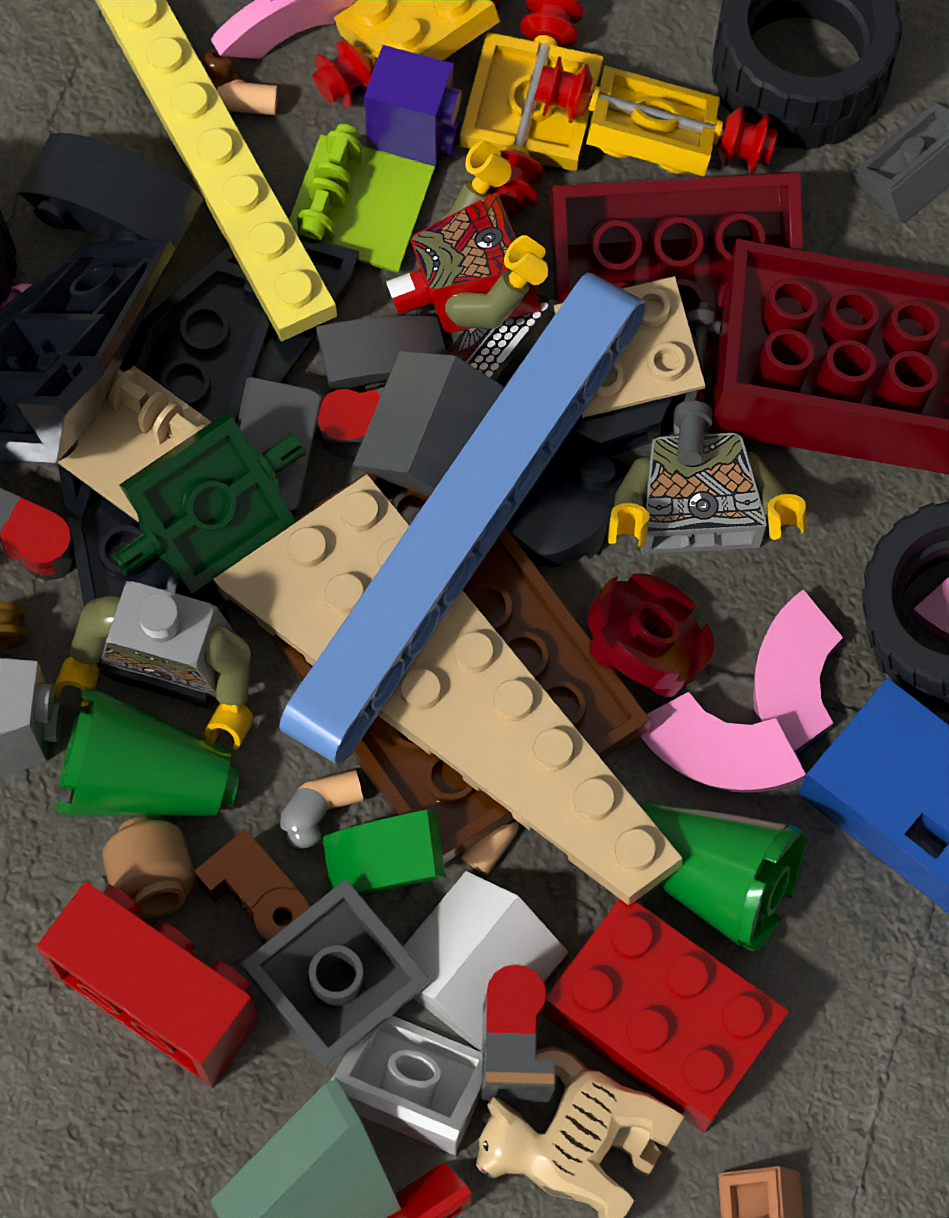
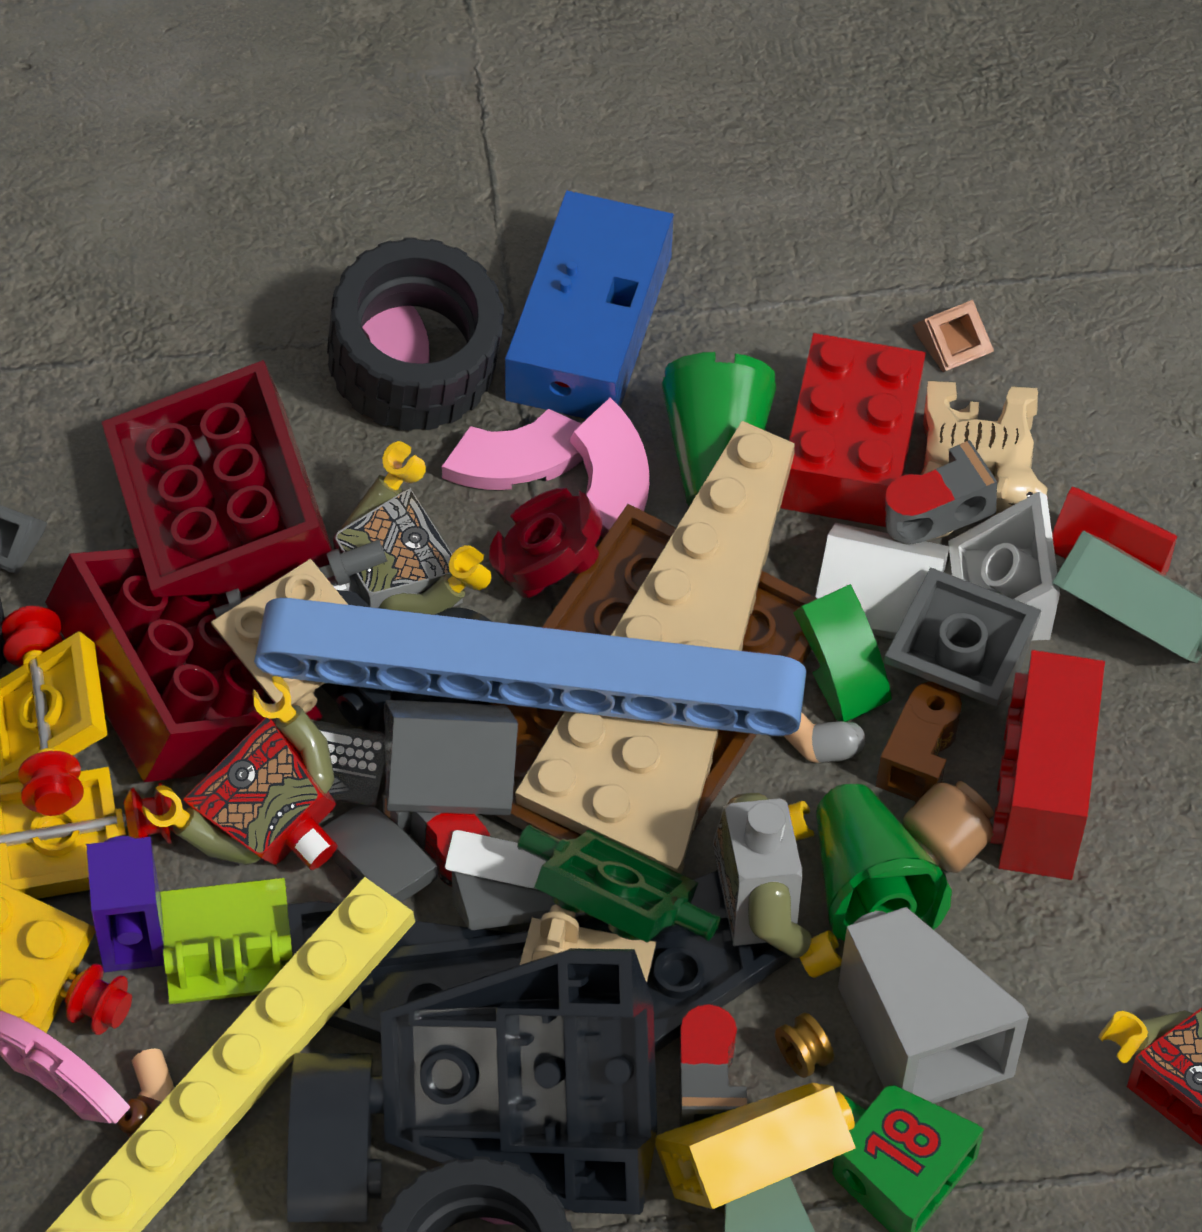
camera: 115 degrees left, 15 degrees down
none -> white sticker [445,830,546,890]

